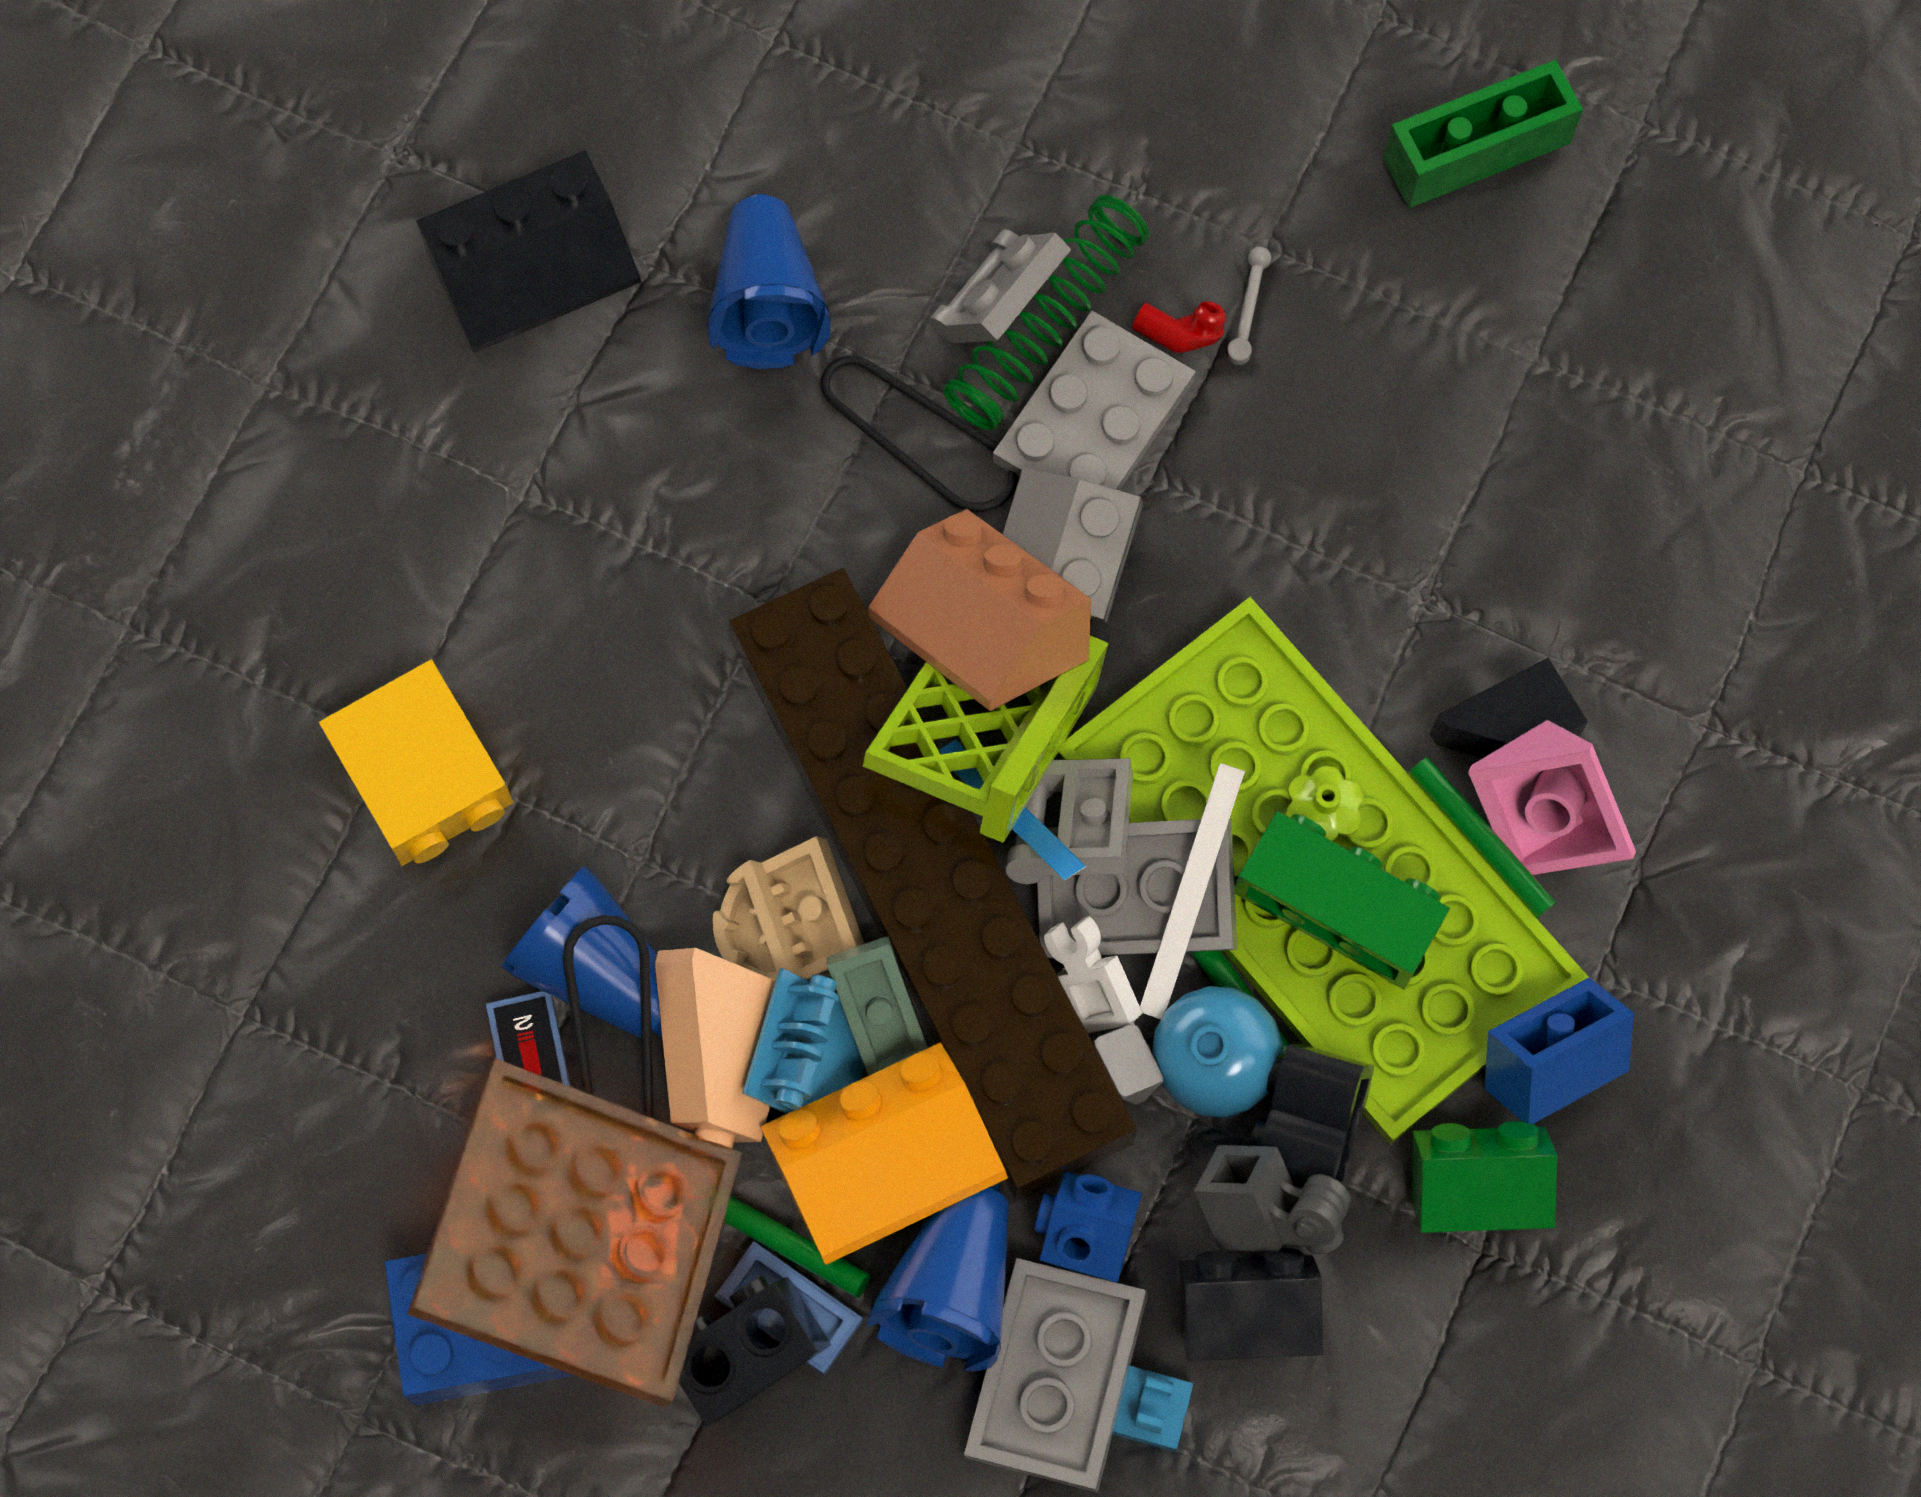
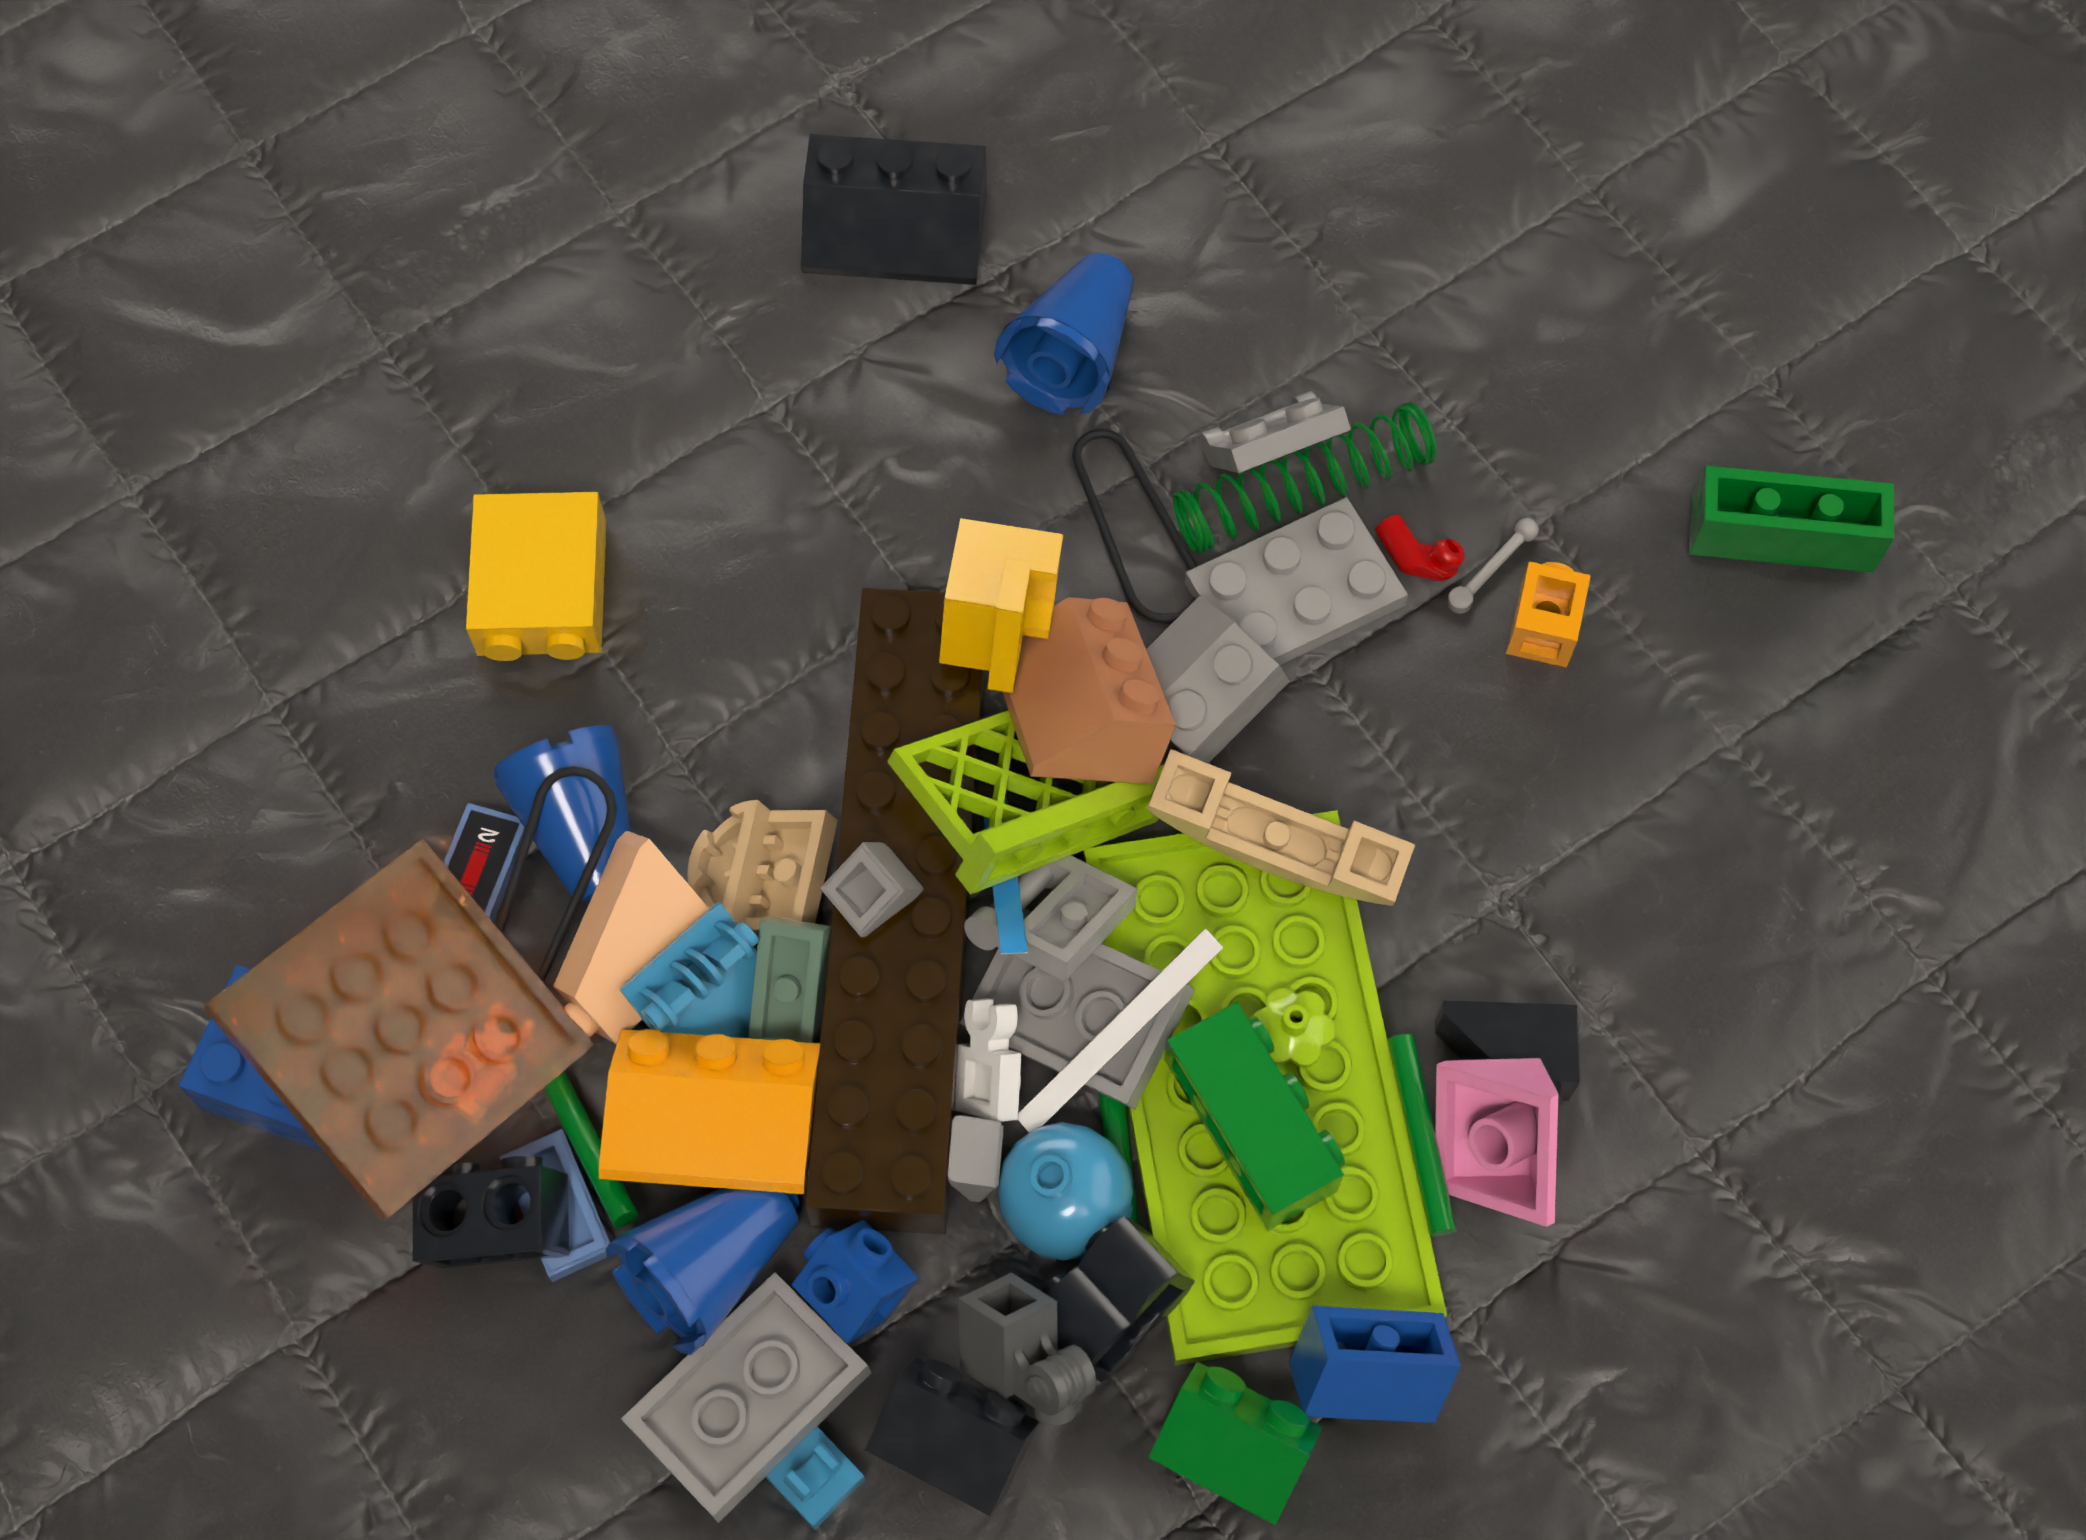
camera: 30 degrees right, 5 degrees down
none -> light grey slope [820,842,924,937]
none -> yellow plate [939,518,1063,693]
none -> tan slope [1147,749,1415,906]
none -> light orange brick [1506,561,1591,668]

